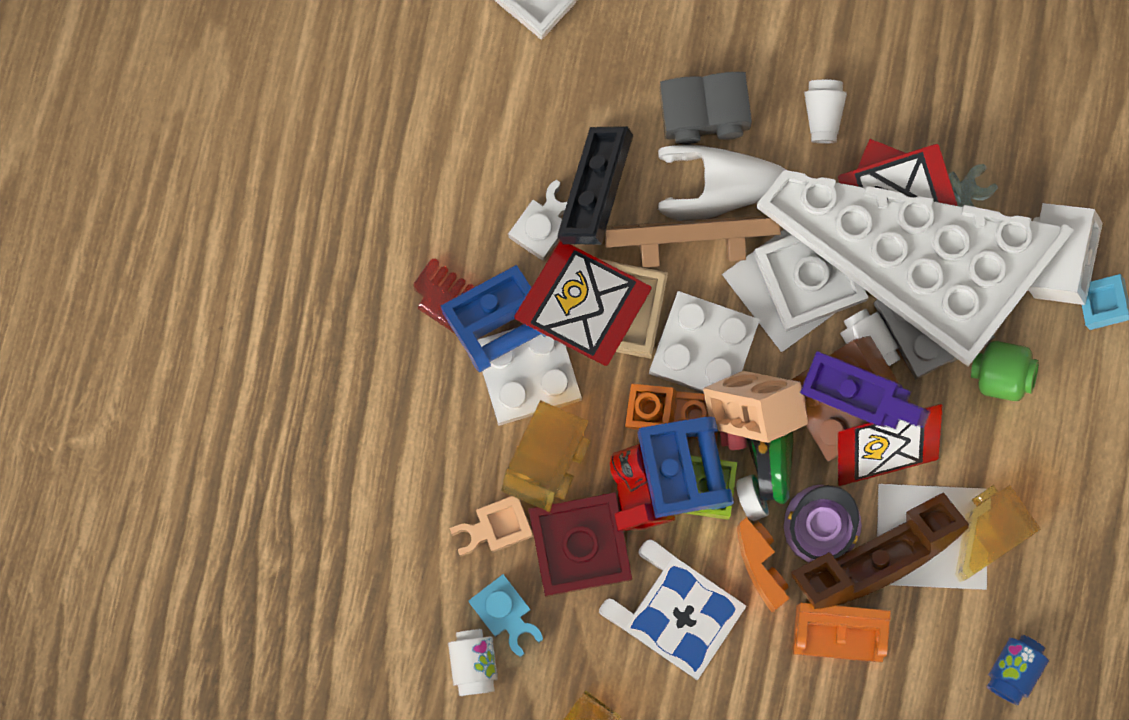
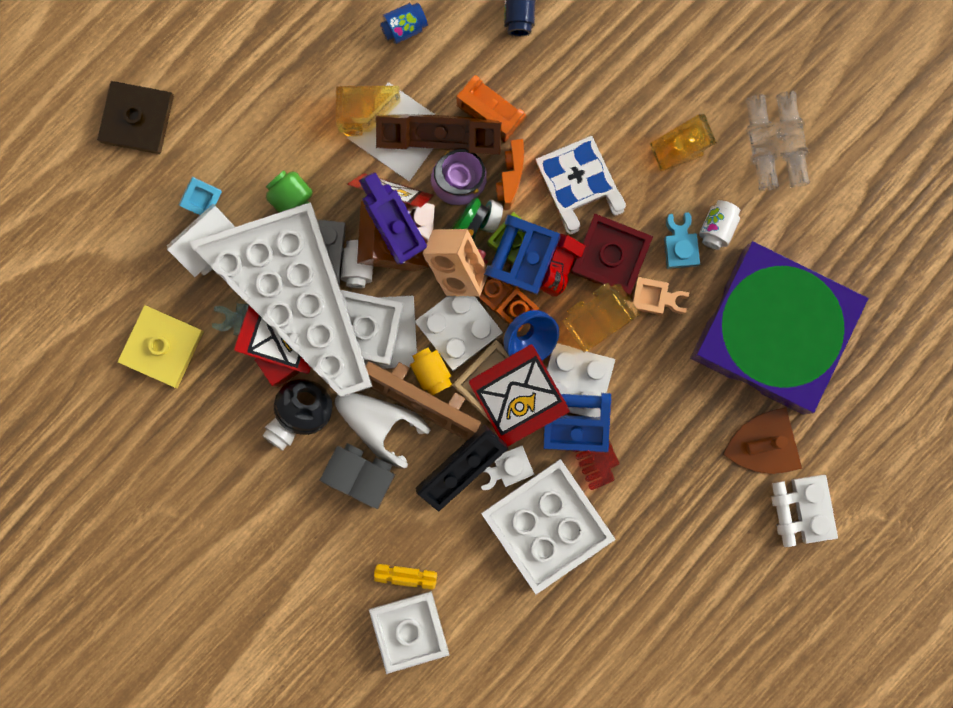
camera: 150 degrees left, 5 degrees up
none -> light yellow plate [118,305,204,388]
none -> black piece [273,379,332,435]
none -> yellow axle [374,564,437,590]
none -> yellow brick [410,347,452,396]
none -> white plate [481,459,616,594]
none -> blue piece [504,310,559,360]
none -> green tile [690,241,869,415]
none -> dark orange shield [723,407,802,474]
none -> white plate [771,475,838,547]

